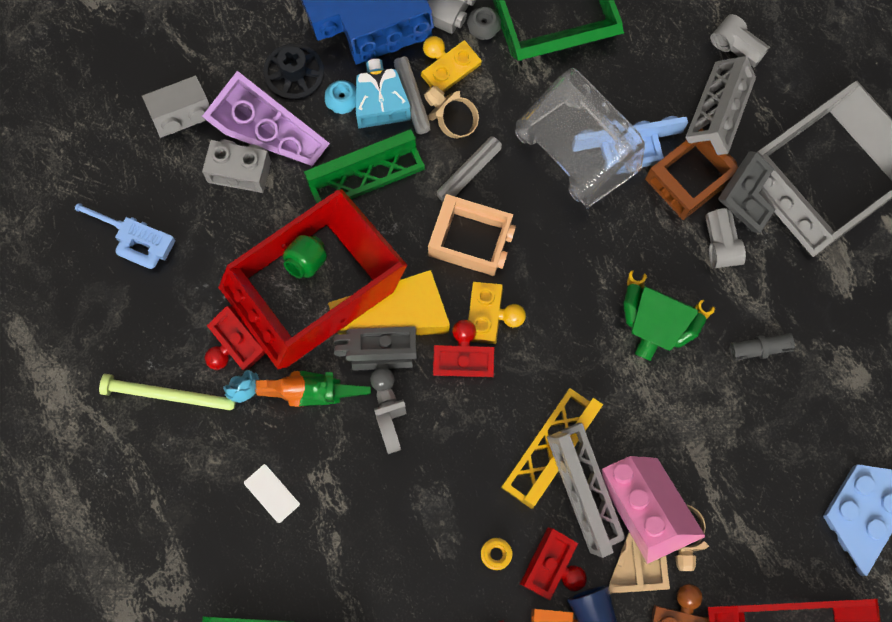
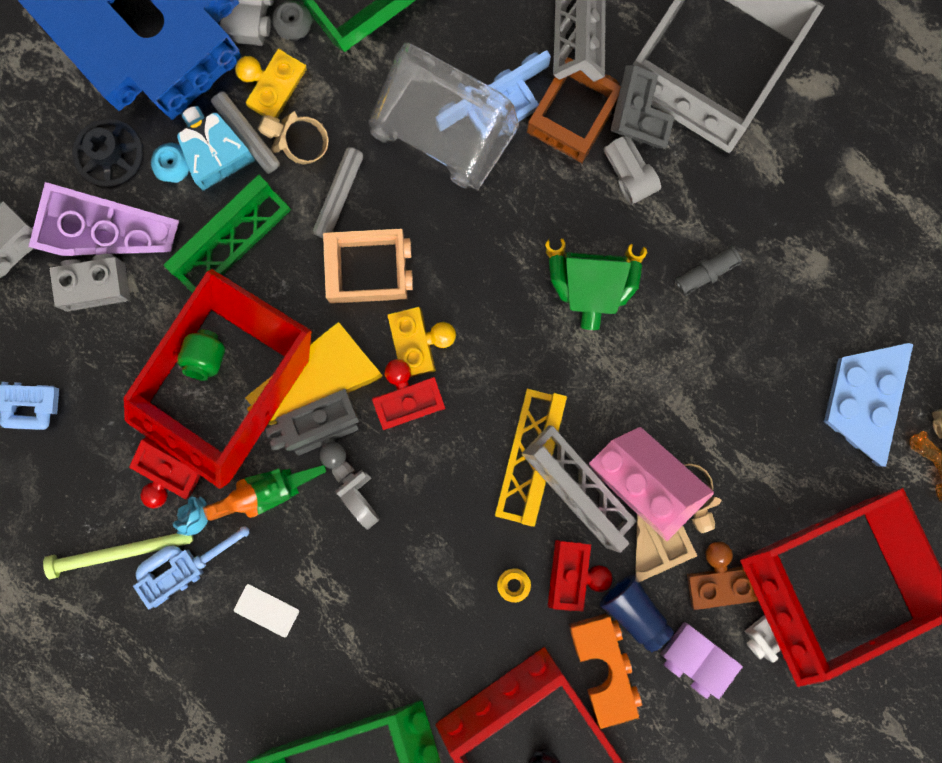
camera: 15 degrees left, 10 degrees up
none -> light blue piece [133,526,249,610]

